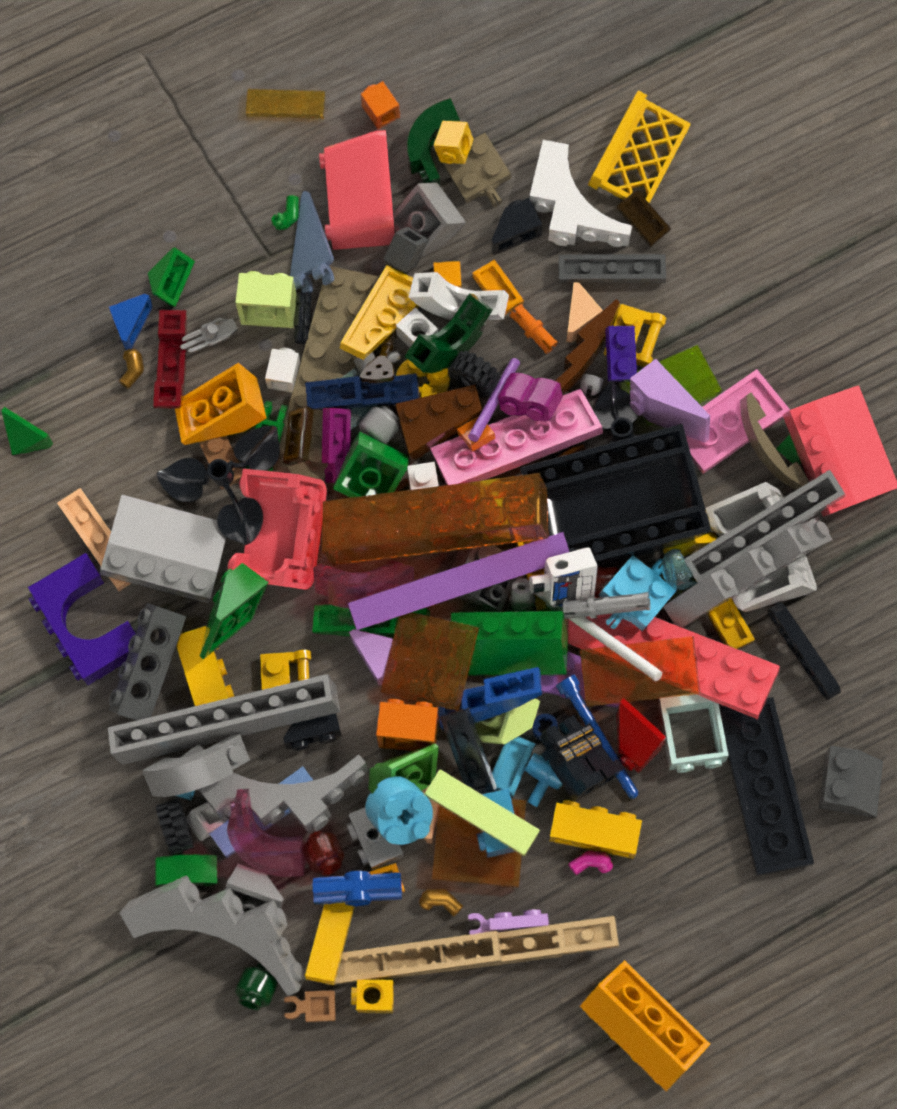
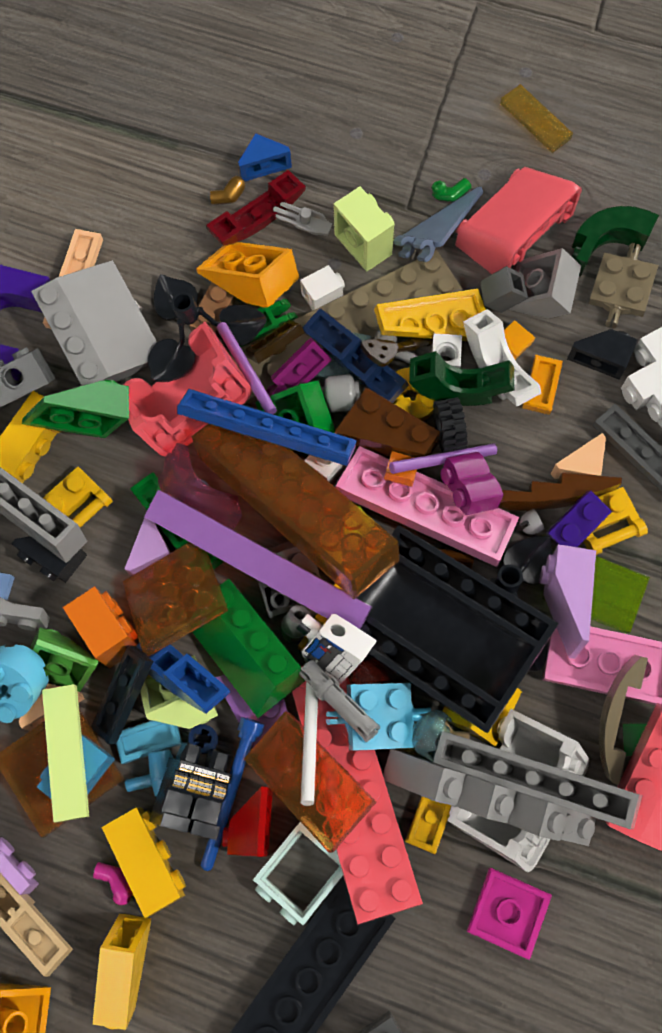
camera: 50 degrees right, 0 degrees up
green slope [1,407,53,456] -> none
green slope [148,247,195,307] -> none
black axle [294,293,311,344] -> none
orange brick [361,81,400,130] -> none
yellow brick [434,121,474,164] -> none
orange pin [509,304,558,354] -> none
black beam [767,602,841,700] -> none
none -> yellow slope [93,914,151,1030]
none -> blue tile [177,389,357,466]
none -> medium lavender bar [216,322,277,414]
none -> dark pink tile [466,867,552,960]

